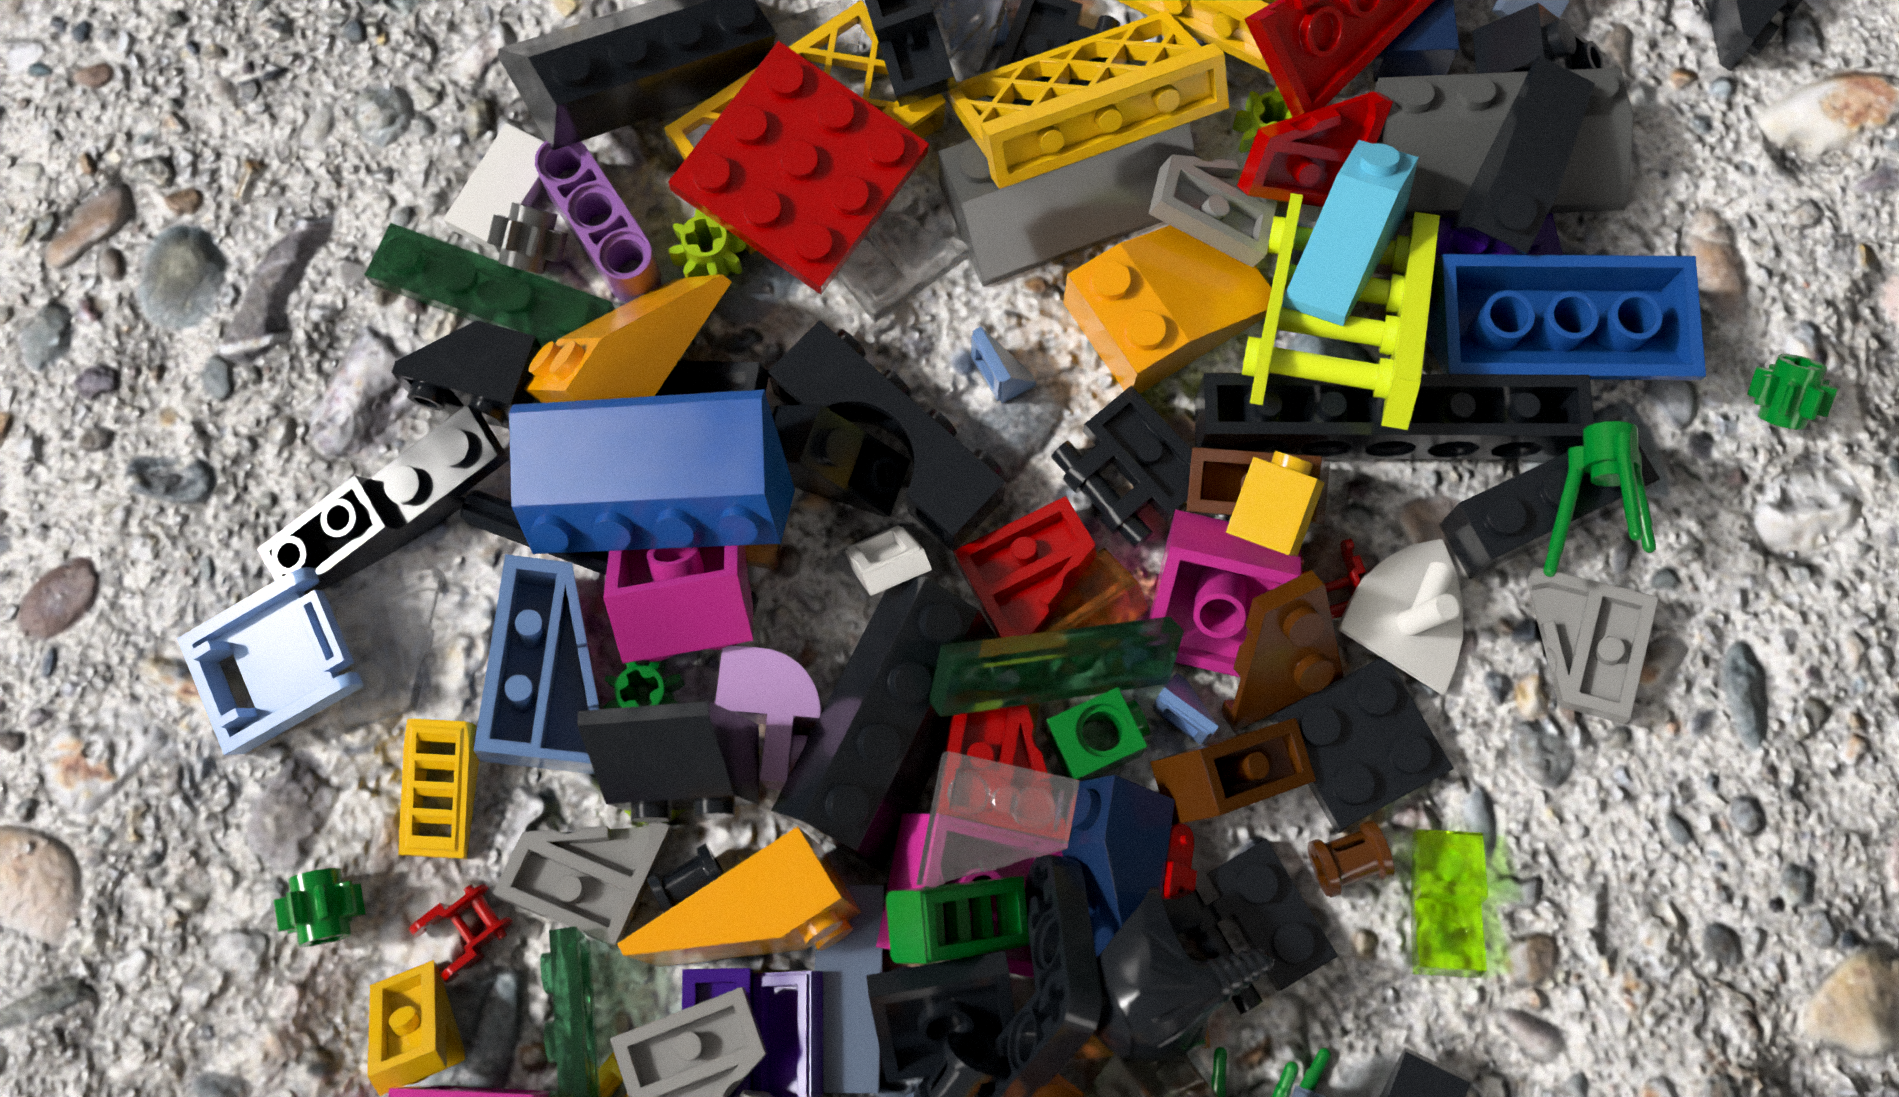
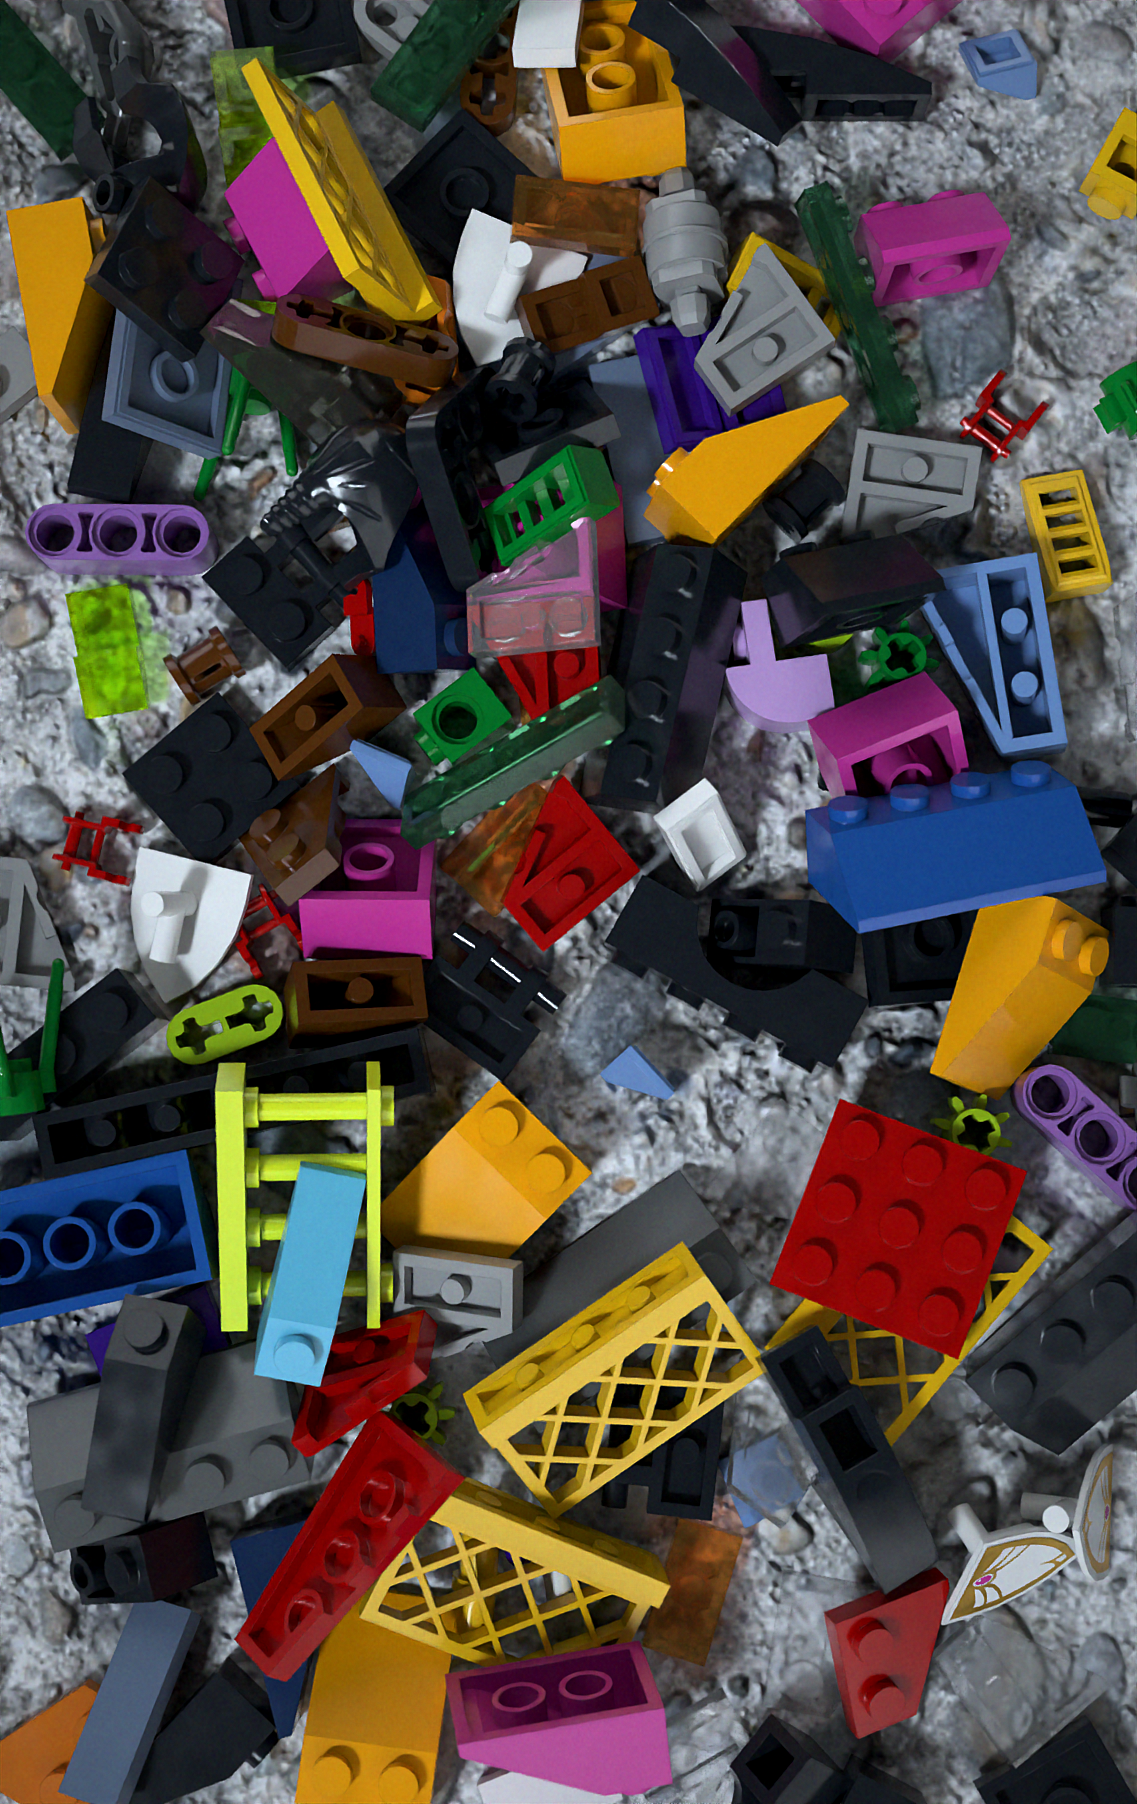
camera: 170 degrees right, 10 degrees up
yellow slope [367,960,465,1096] -> none
yellow brick [1225,451,1325,557] -> none
none -> medium lavender beam [25,503,219,576]
none -> red piece [52,811,145,887]
none -> lime beam [166,984,286,1066]

